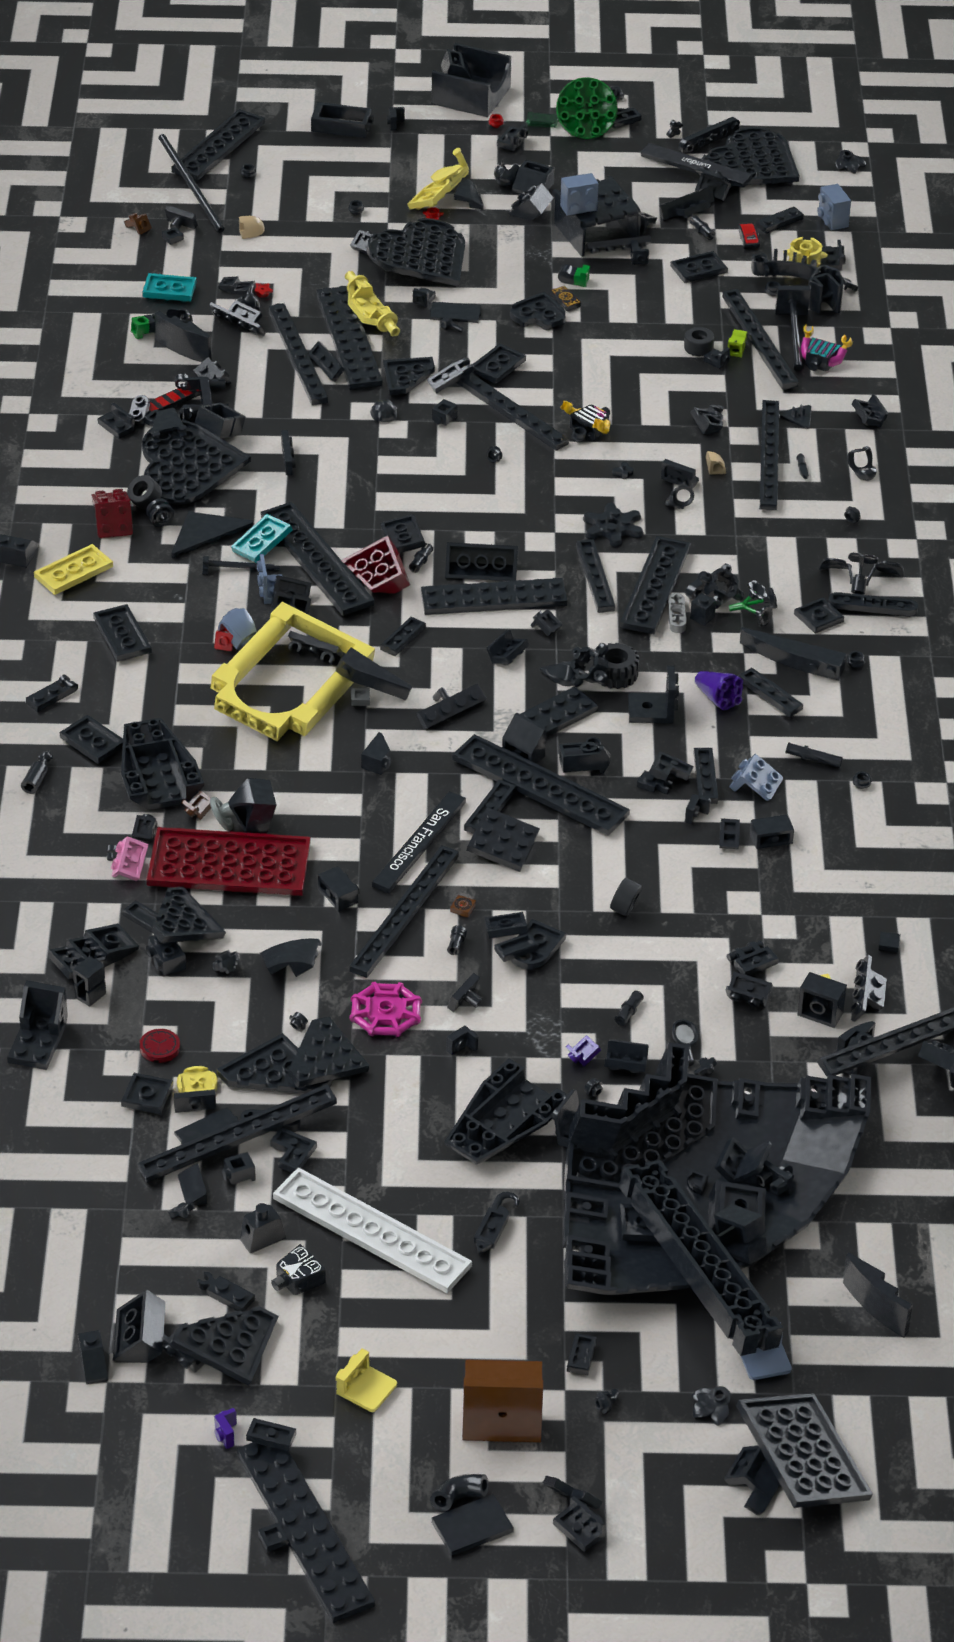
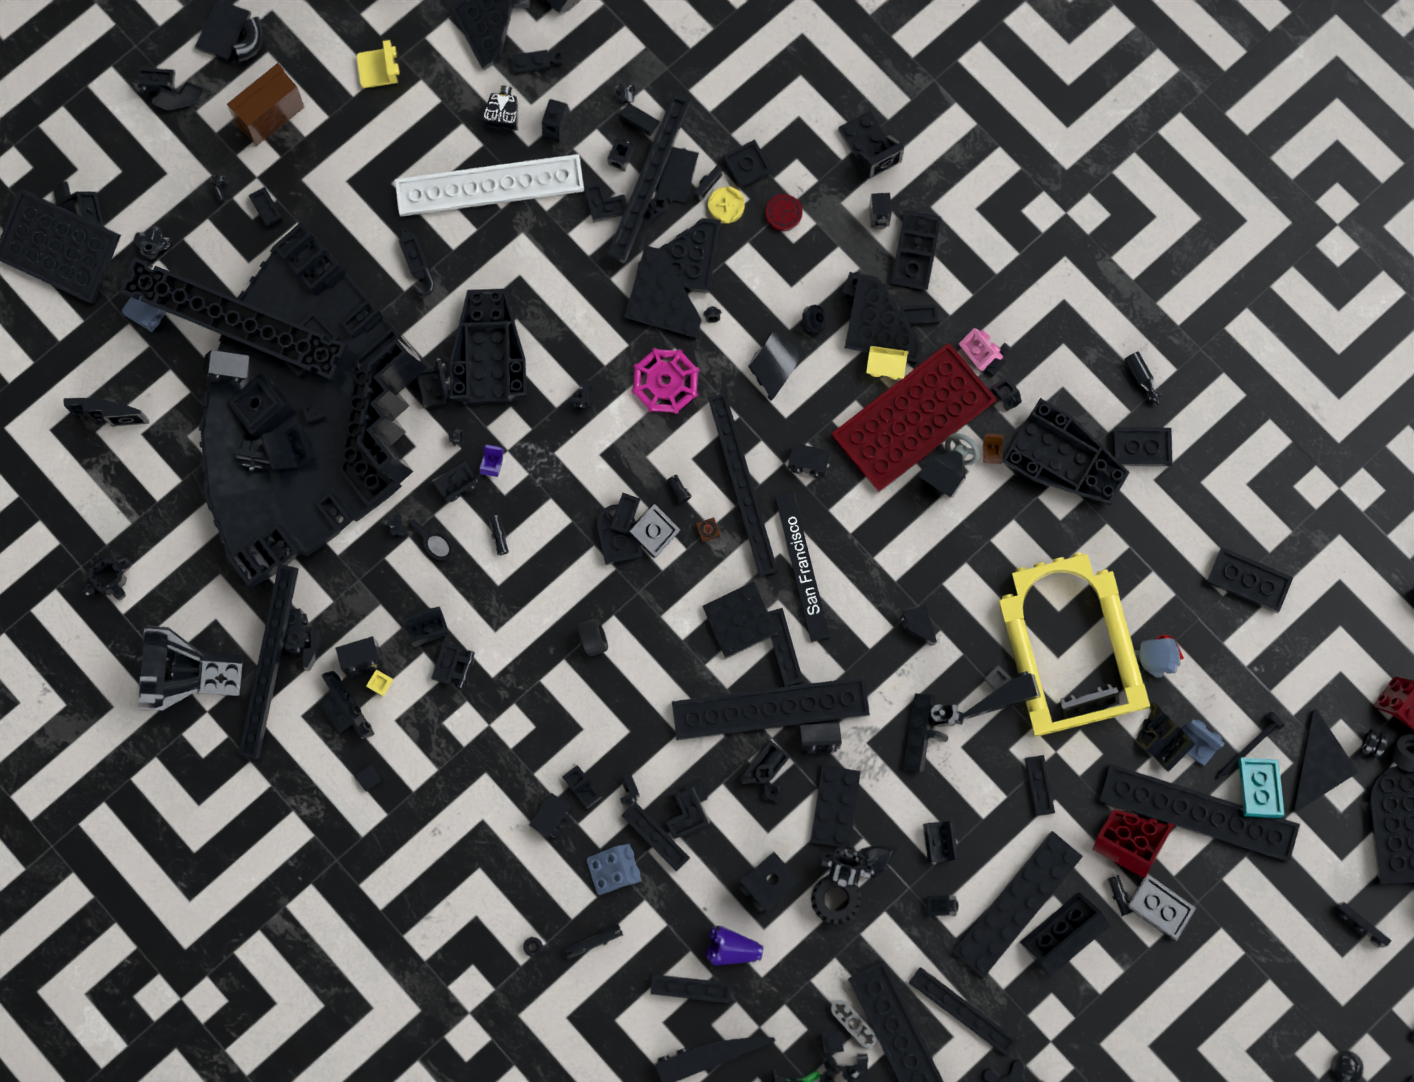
camera: 140 degrees right, 35 degrees up
black plate [26,674,78,712] -> none
light yellow plate [34,544,113,595] -> none
black tile [447,973,483,1012] -> none
none -> light yellow brick [866,346,908,380]
none -> black hips [930,704,965,727]

